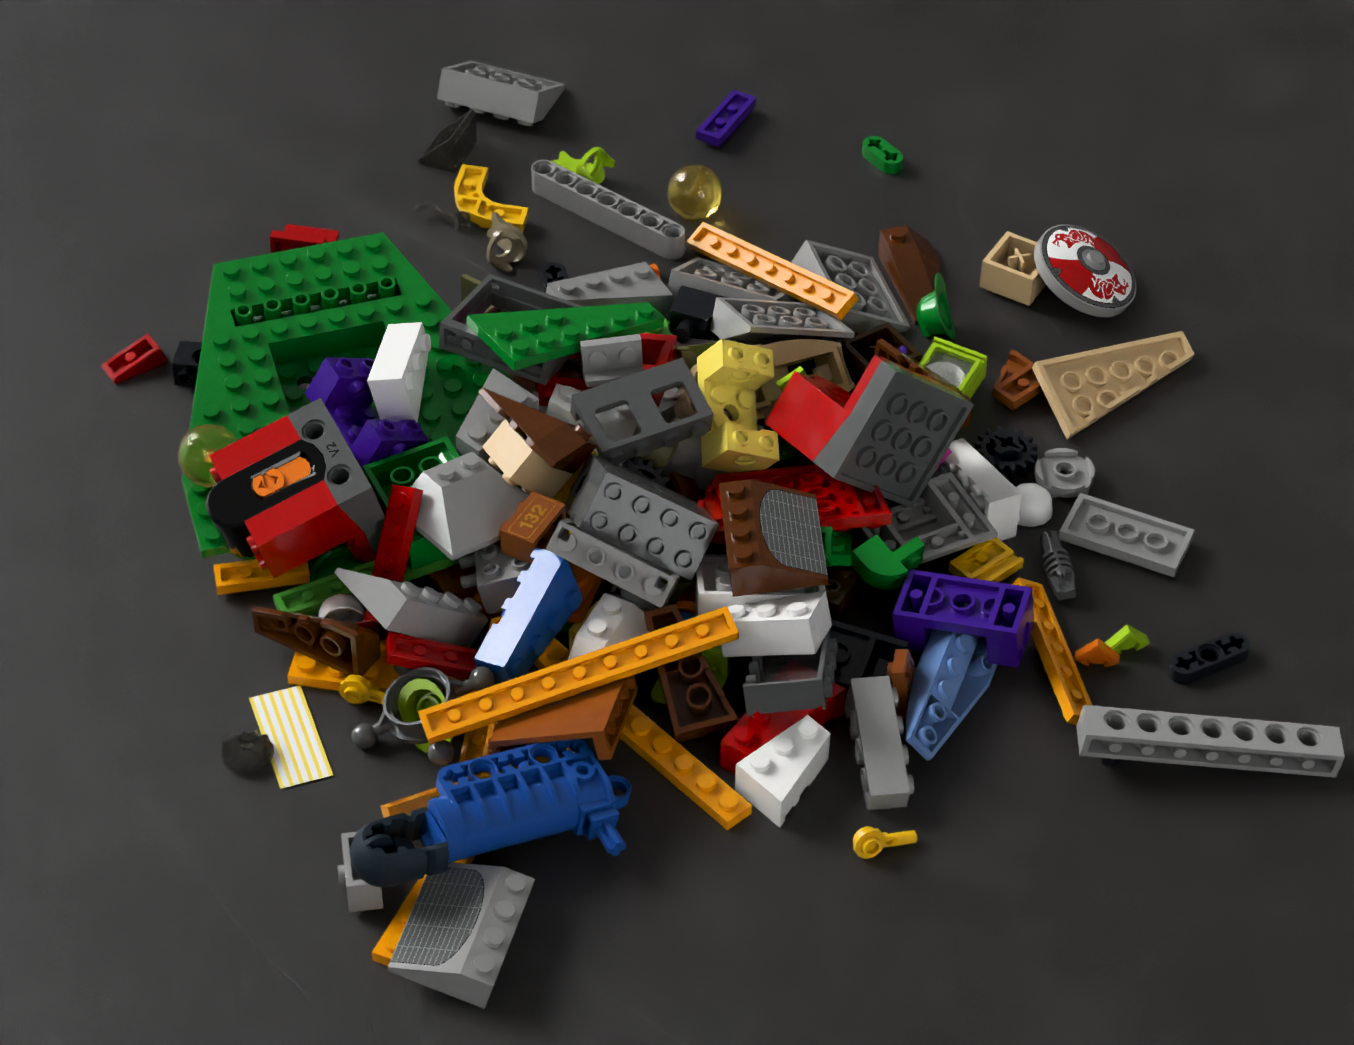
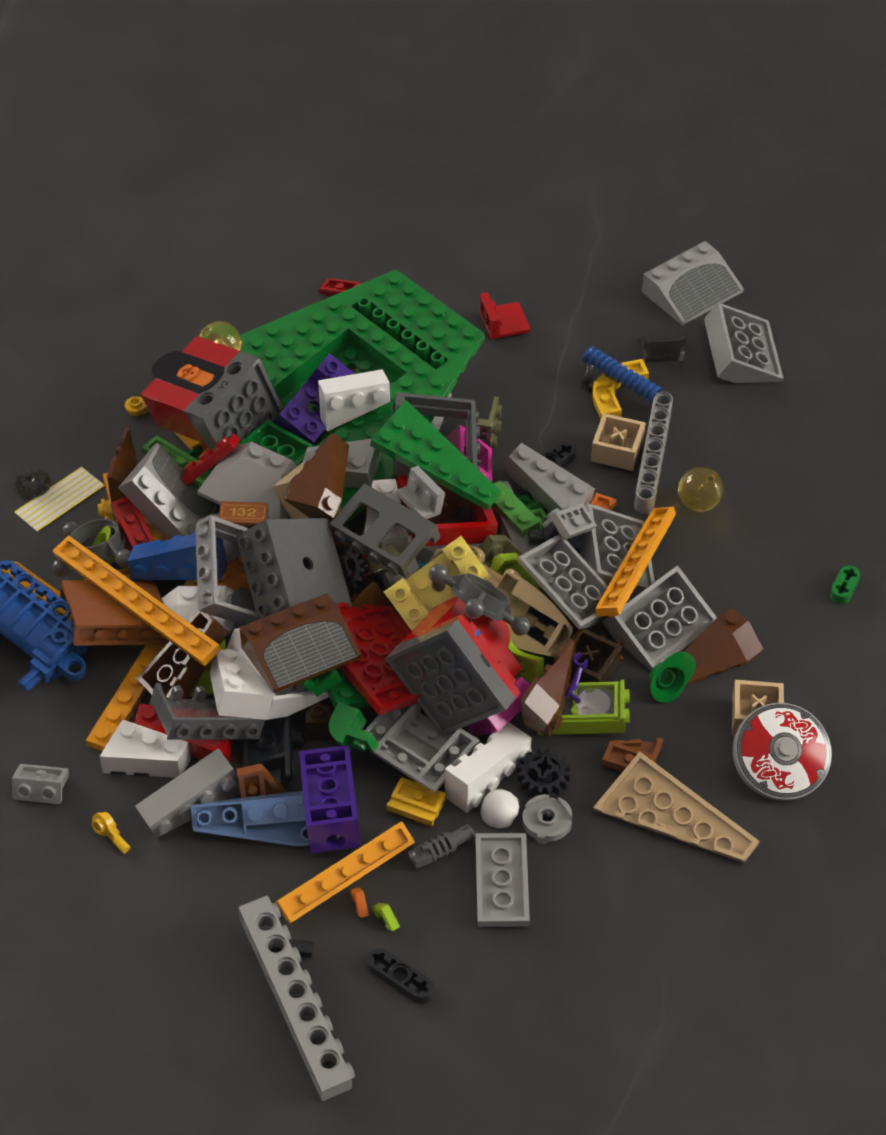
camera: 65 degrees right, 5 degrees up
dark tan hair [486,212,528,273] -> none
lime hair [552,146,615,184] -> none
dark purple plate [696,89,757,147] -> none
none -> light grey bracket [12,764,69,804]
none -> yellow plate [125,396,149,416]
none -> dark grey piece [429,564,530,636]
none -> light grey bracket [542,503,597,540]
none -> blue piece [582,346,661,403]
none -> tan brick [591,413,646,471]
none -> slope [642,241,744,326]

